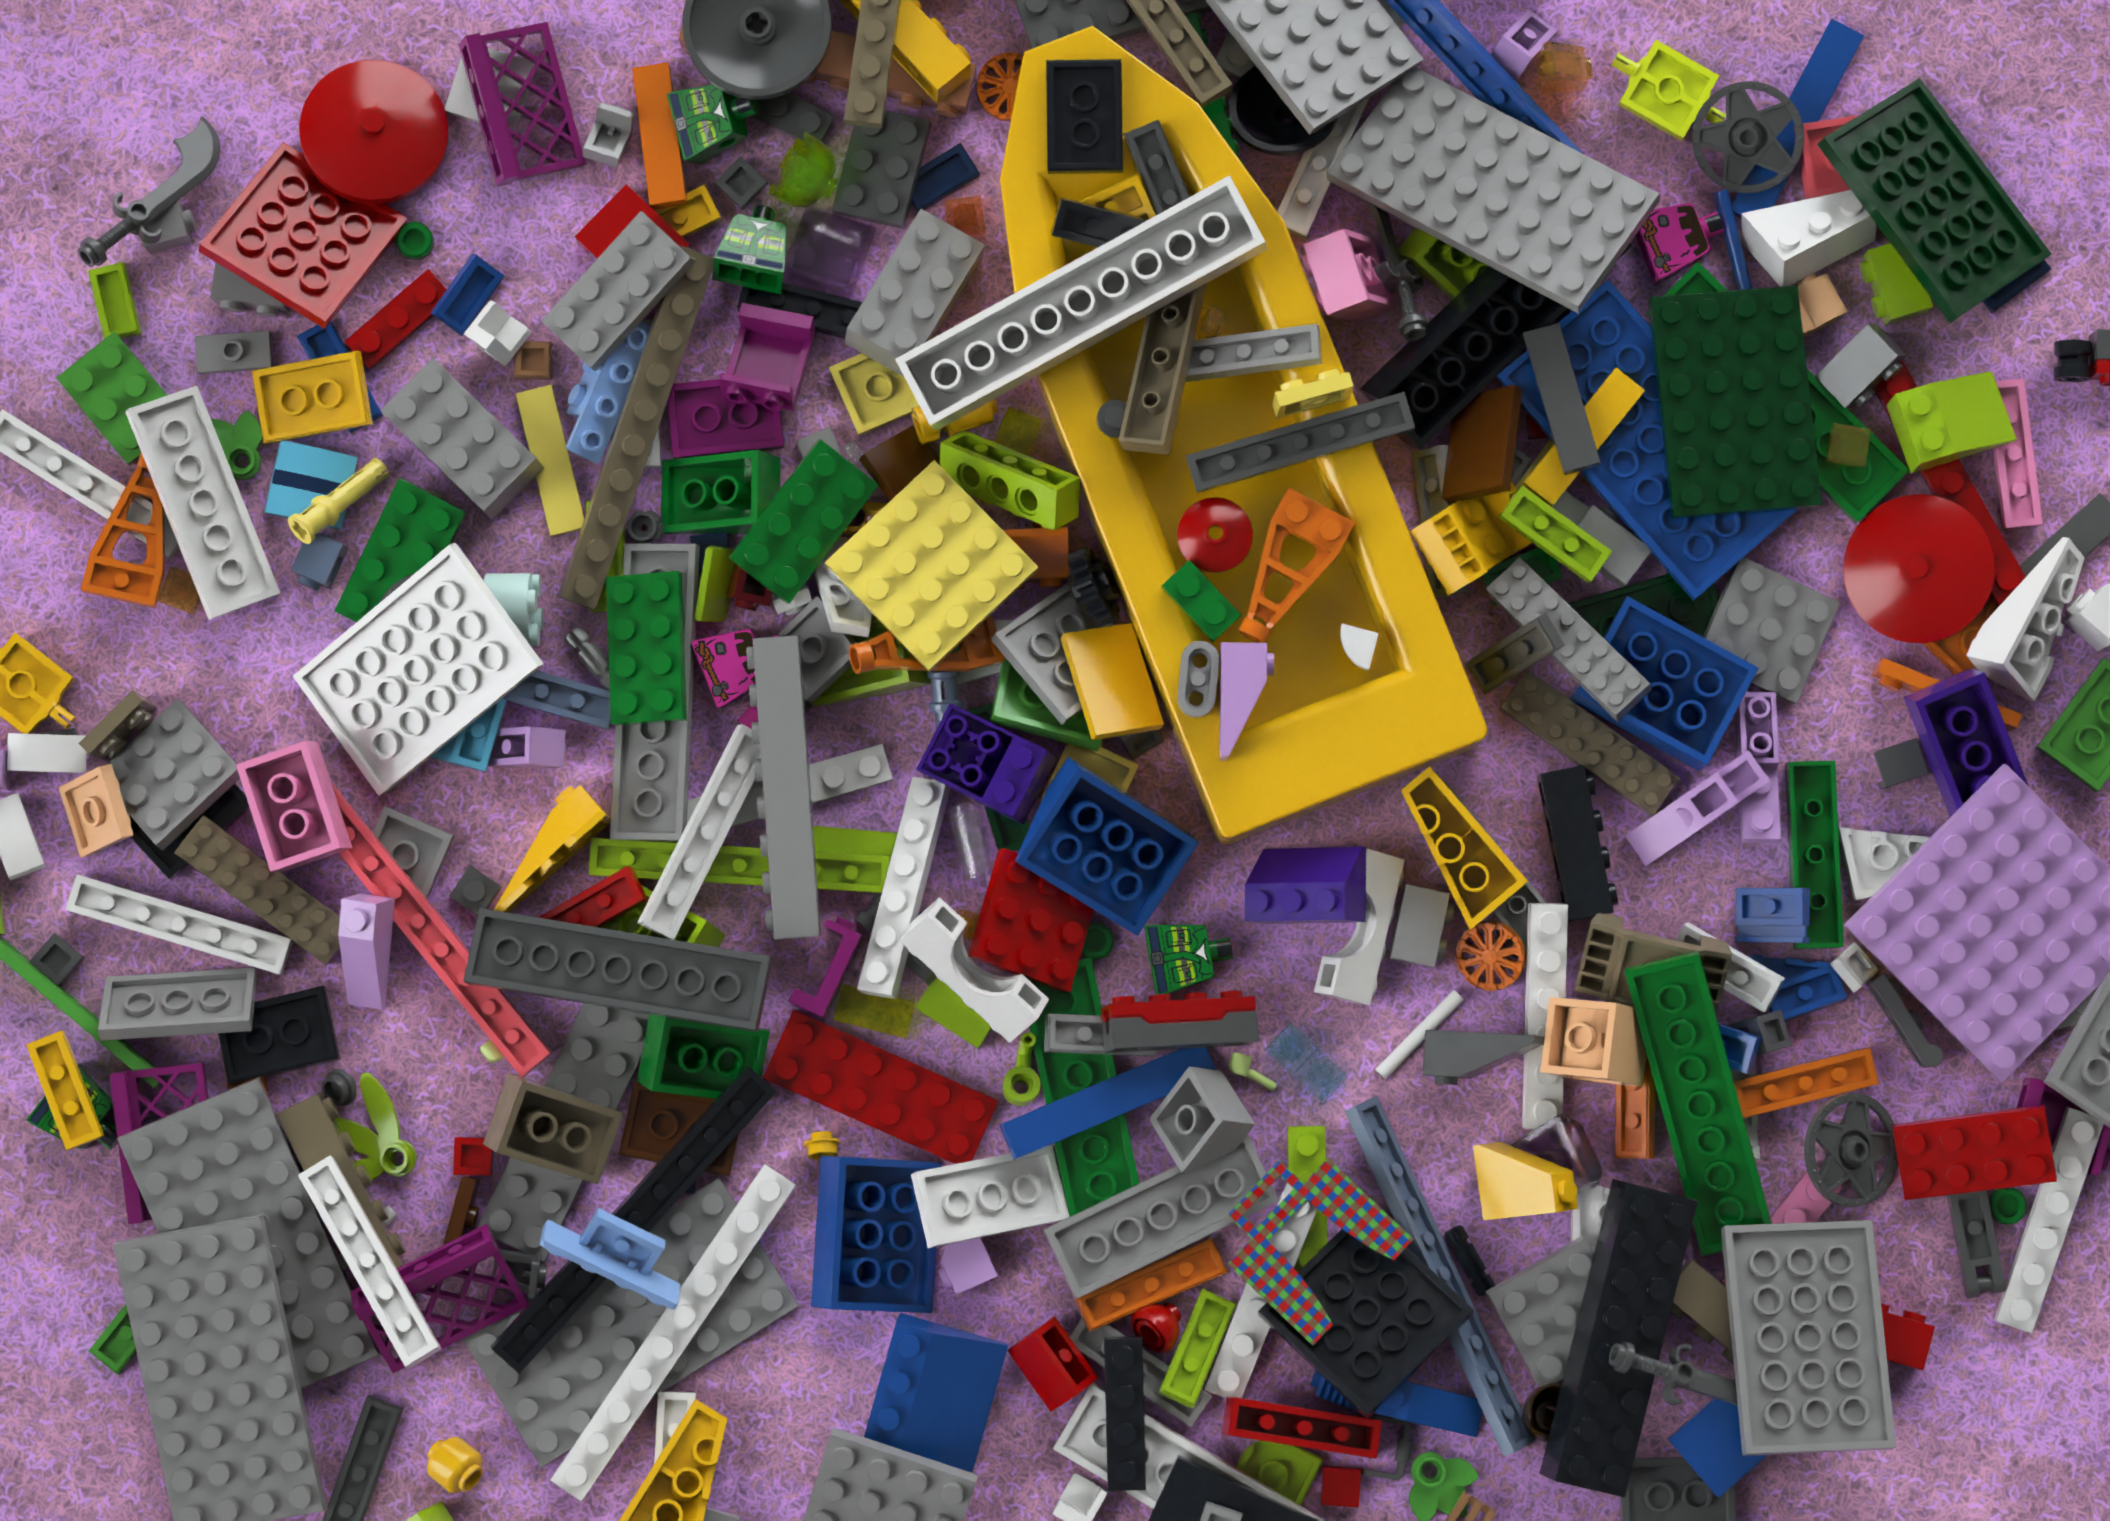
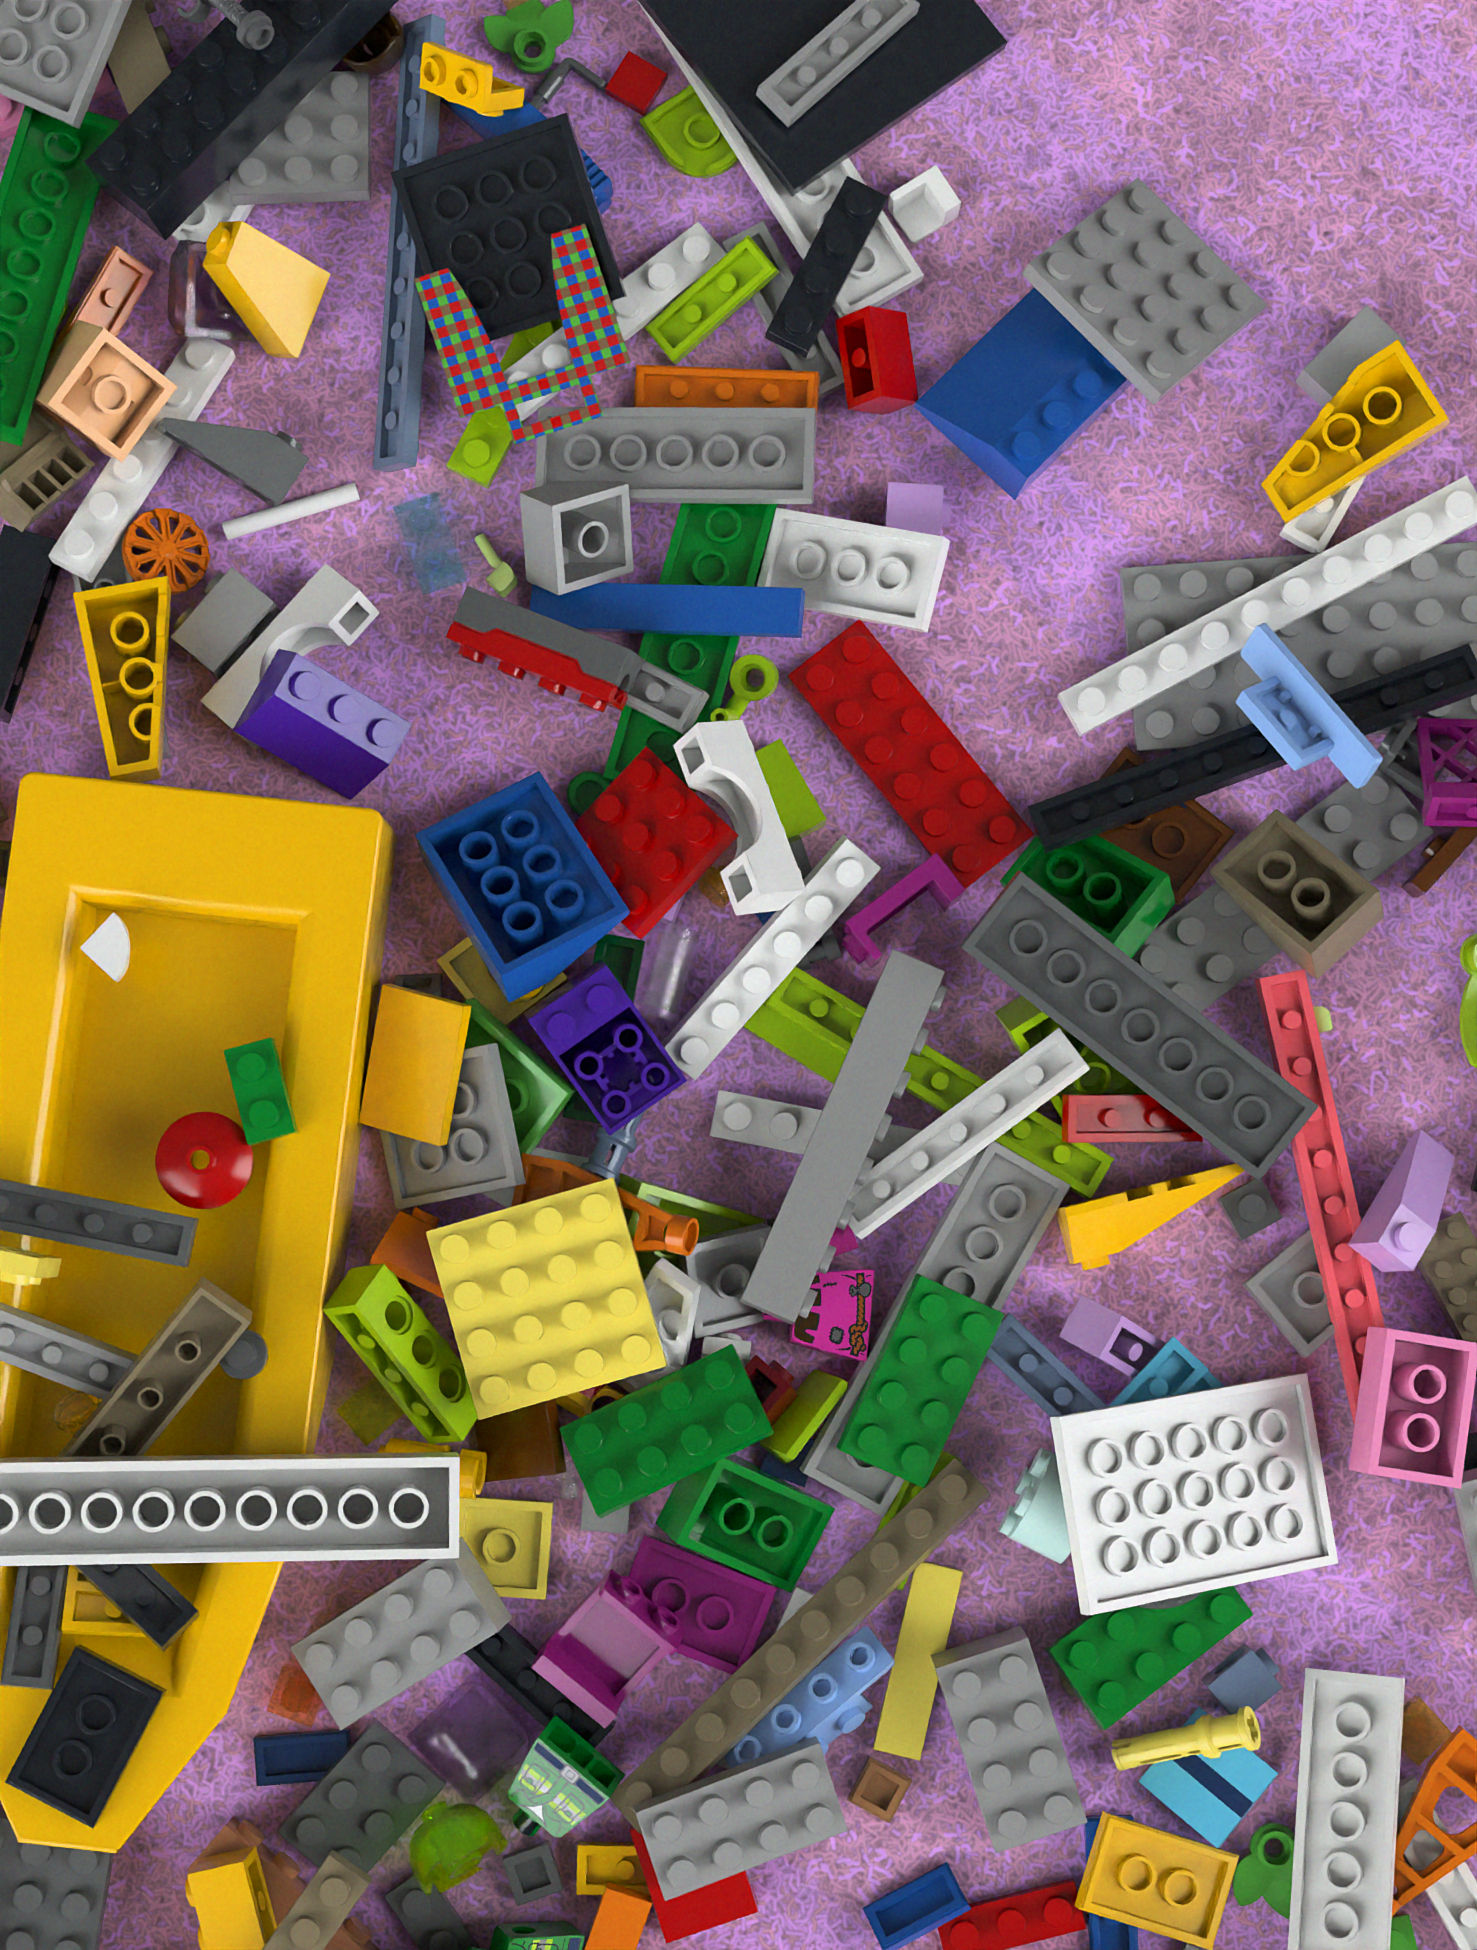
camera: 150 degrees left, 0 degrees up
red plate [453,1137,493,1176] -> none
white panel [464,300,531,366] -> none
light grey axle [564,627,610,691] -> none
dark grey plate [627,510,663,544] -> none
yellow plate [803,1131,841,1160] -> none
blue slope [811,1156,941,1313] -> none
clear neon green tile [833,984,915,1039] -> none
orange wheel [976,52,1023,122] -> none
black gear [1067,546,1121,627] -> none
red brick [1131,1303,1181,1353] -> none
torso [1144,925,1233,995] -> none
light grey plate [1177,641,1219,718] -> none
lavender slope [1220,642,1274,761] -> none
red brick [1221,1397,1382,1459] -> none
orange plate [1238,487,1356,643] -> none
black axle [1445,1225,1496,1296] -> none
none -> yellow bracket [419,41,525,117]

